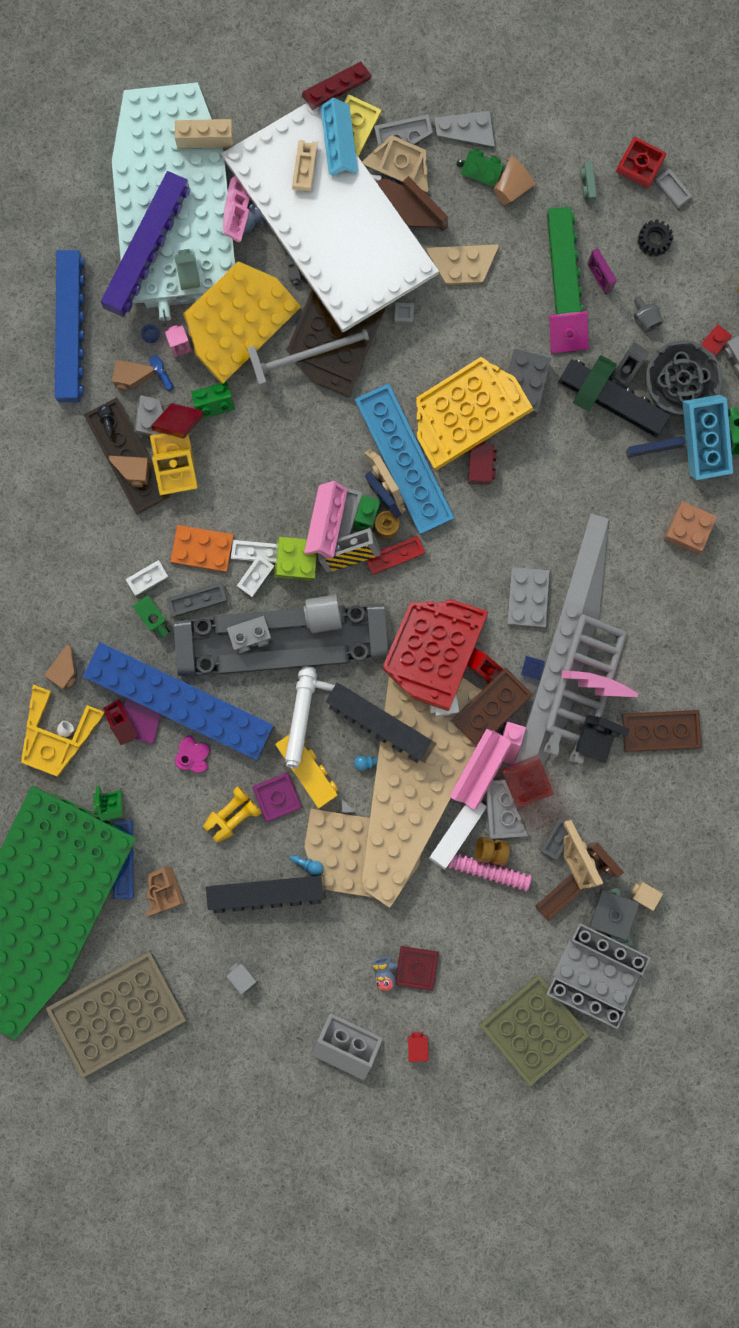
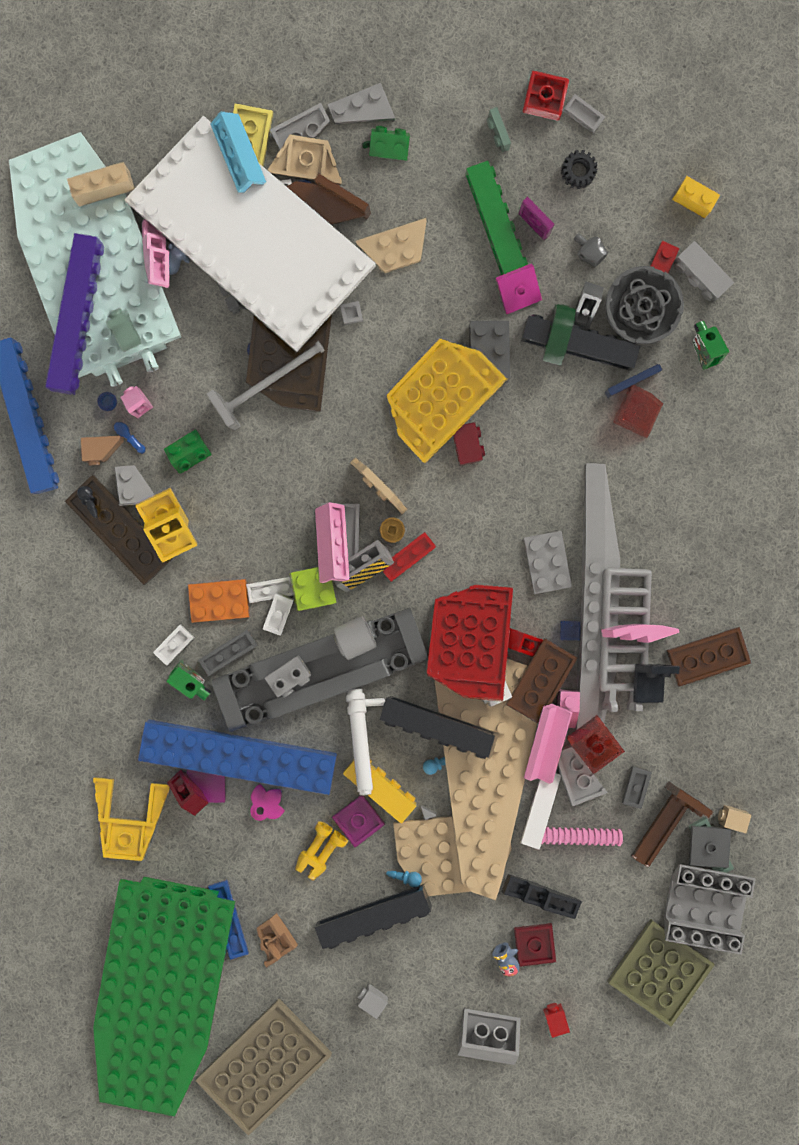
camera: 10 degrees left, 5 degrees up
medium nougat slope [44,644,77,690] -> none
white hinge [57,721,74,738] -> none
green bracket [92,785,123,821] -> none
medium nougat slope [109,456,150,487] -> none
dark red tile [151,403,204,439] -> none
yellow plate [183,261,301,384] -> none
tan plate [292,140,318,192] -> none
dark red plate [302,61,372,110] -> none
green torso [353,495,382,532] -> none
dark azure plate [355,383,454,535] -> none
dark blue tile [365,471,402,518] -> none
pearl gold wheel [475,837,509,866] -> none
medium nougat slope [494,156,536,206] -> none
tan wing [564,820,603,889] -> none
nougat brick [663,501,717,554] -> none
medium azure brick [683,395,733,480] -> none
none -> black slope [501,874,582,919]
none -> clear red slope [613,385,663,438]

